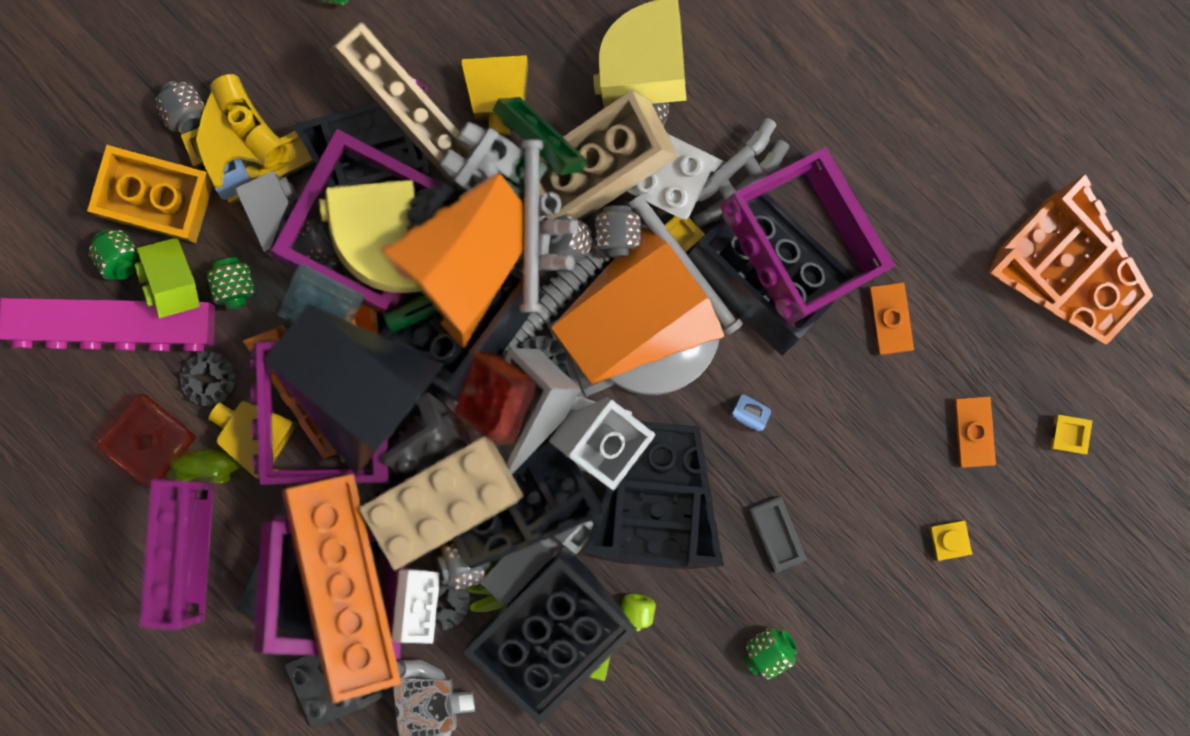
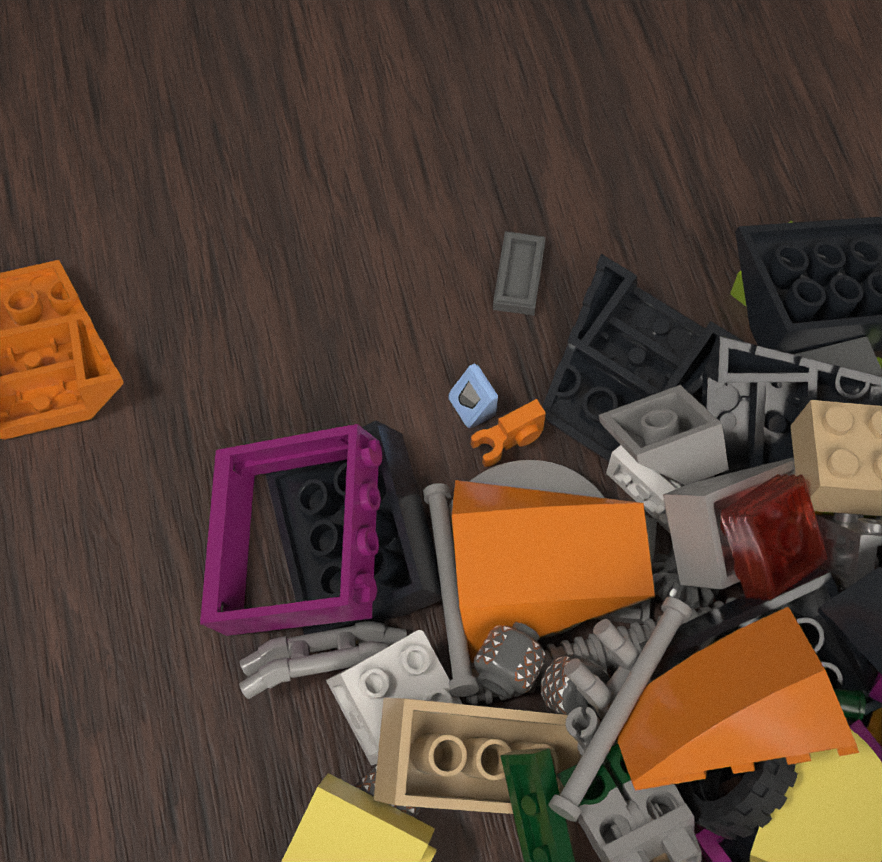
camera: 150 degrees left, 20 degrees down
lime piece [621,593,656,631] -> none
yellow plate [665,216,705,253] -> none
green head [744,627,798,679] -> none
orange plate [869,283,914,355] -> none
yellow plate [929,520,972,561] -> none
orange plate [954,397,996,468] -> none
yellow plate [1050,415,1093,455] -> none
none -> orange plate [471,399,546,467]

